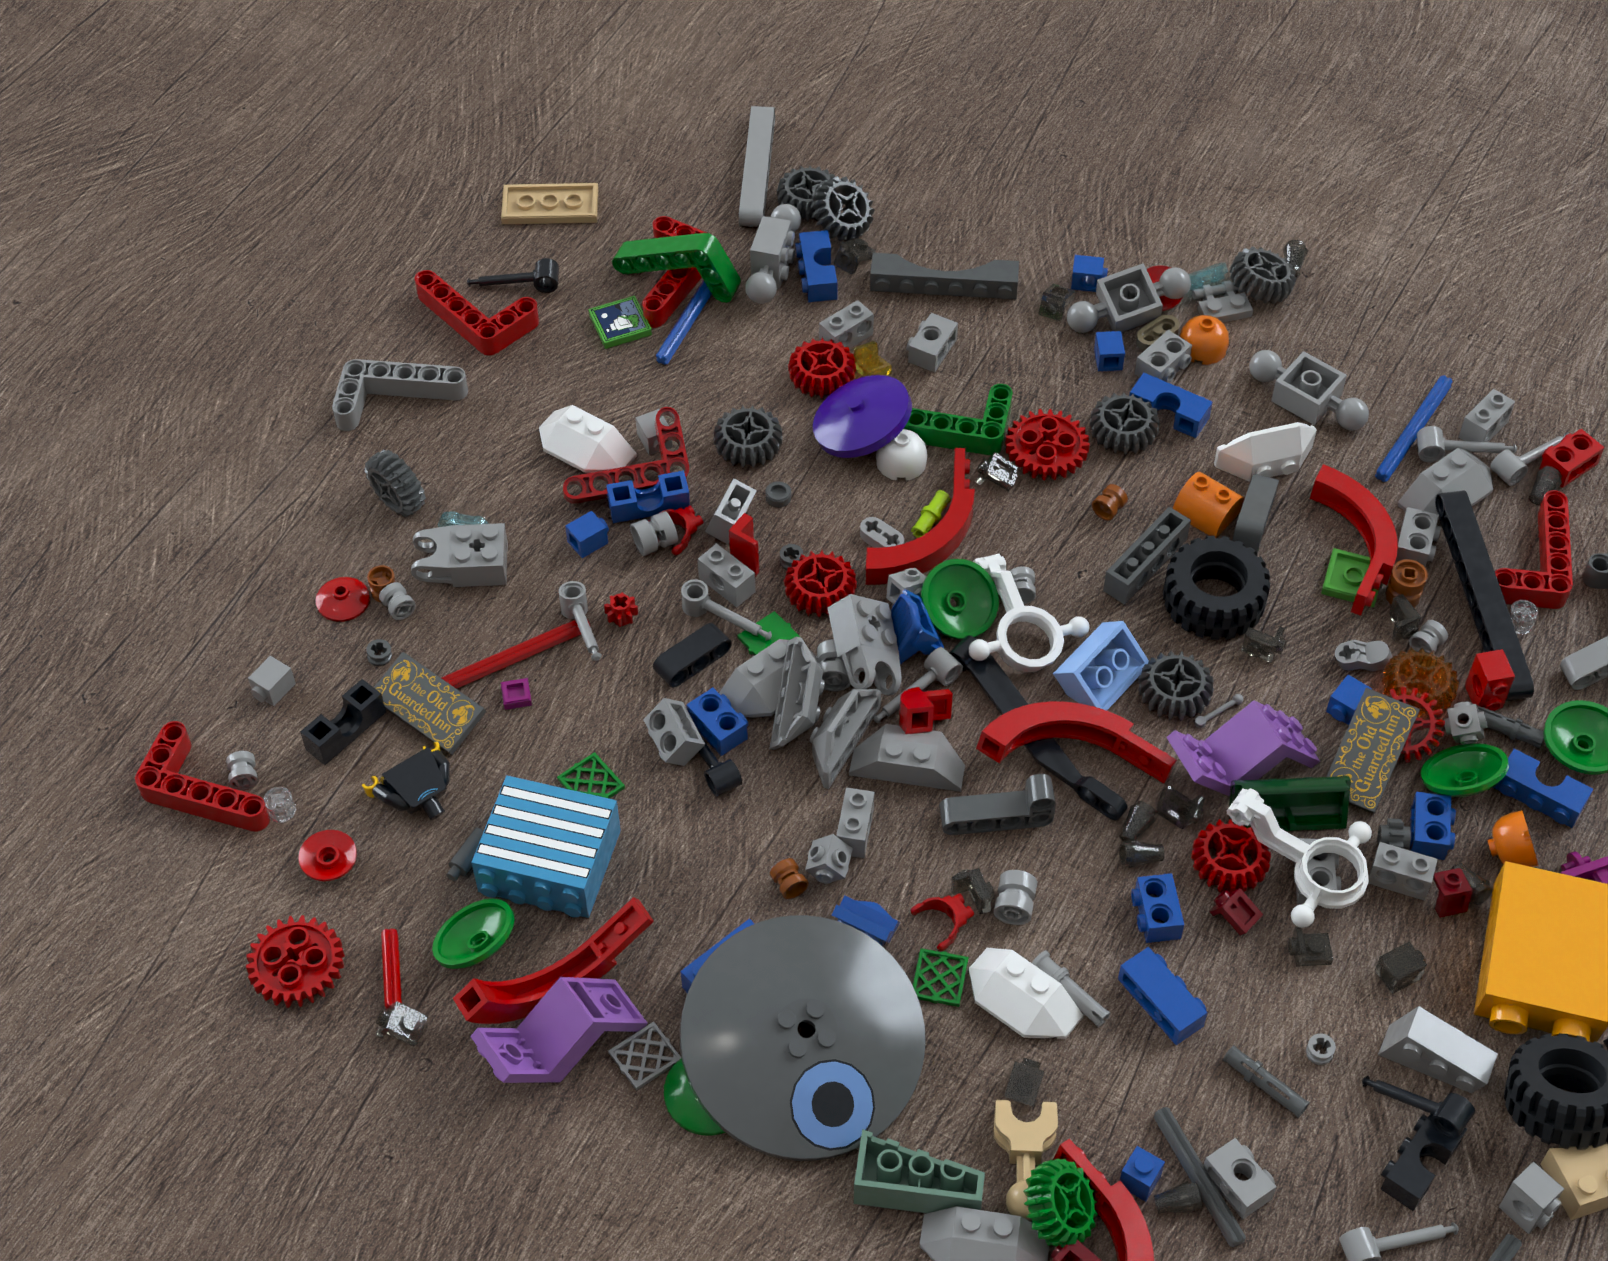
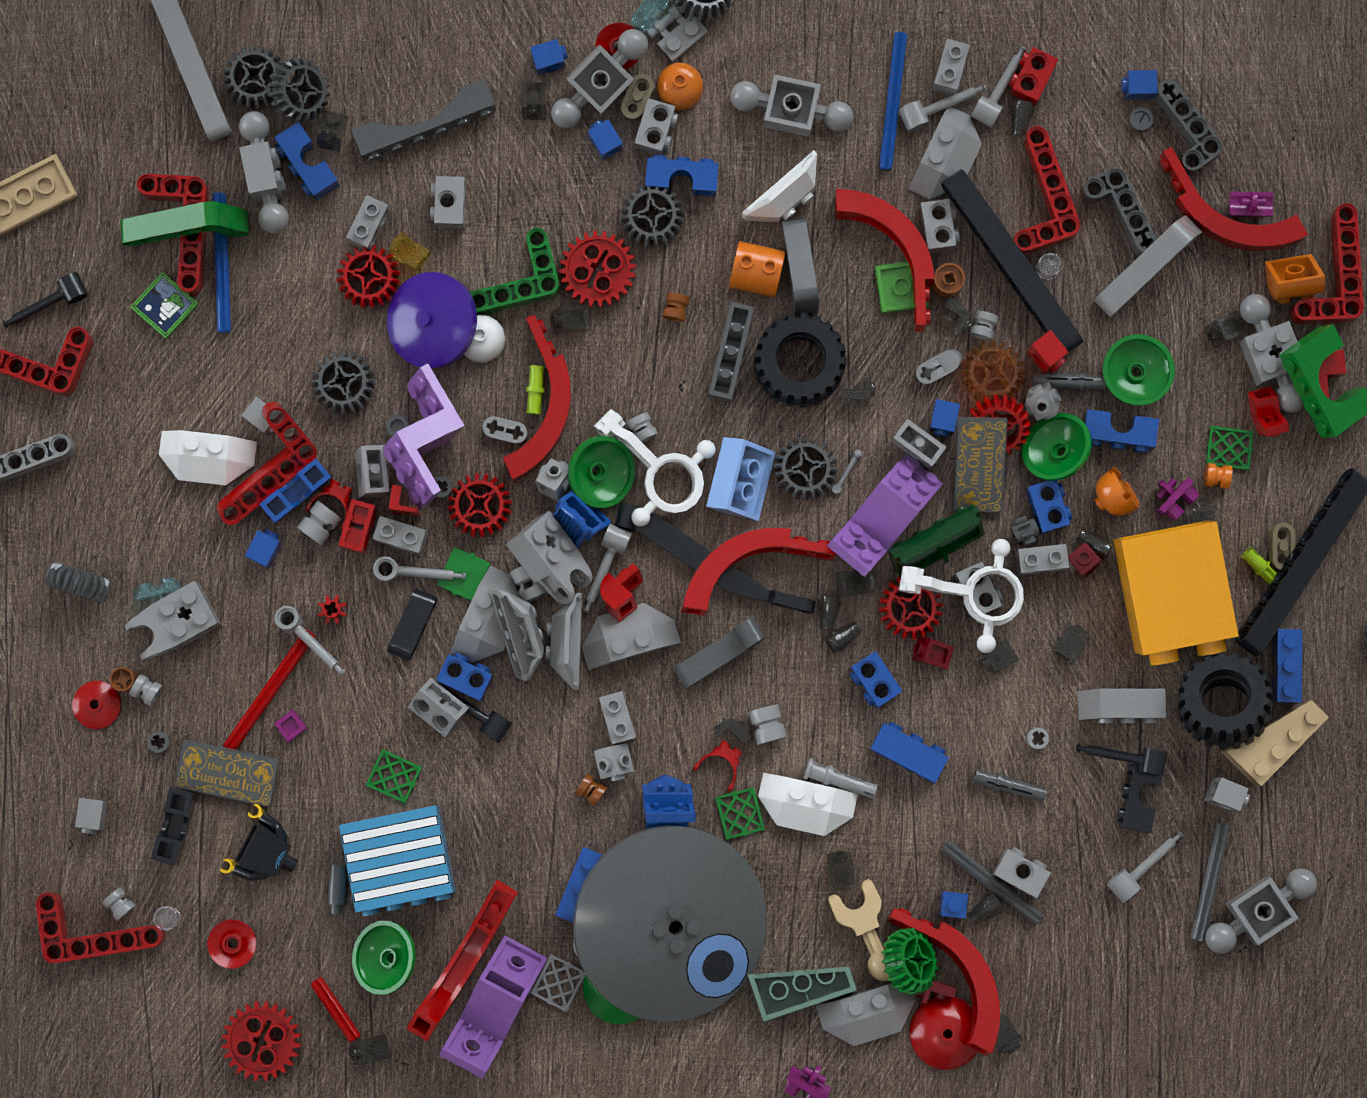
camera: 30 degrees left, 30 degrees up
none -> red brick [338,499,378,555]
none -> medium lavender bracket [383,364,464,510]
none -> light grey brick [891,419,946,470]

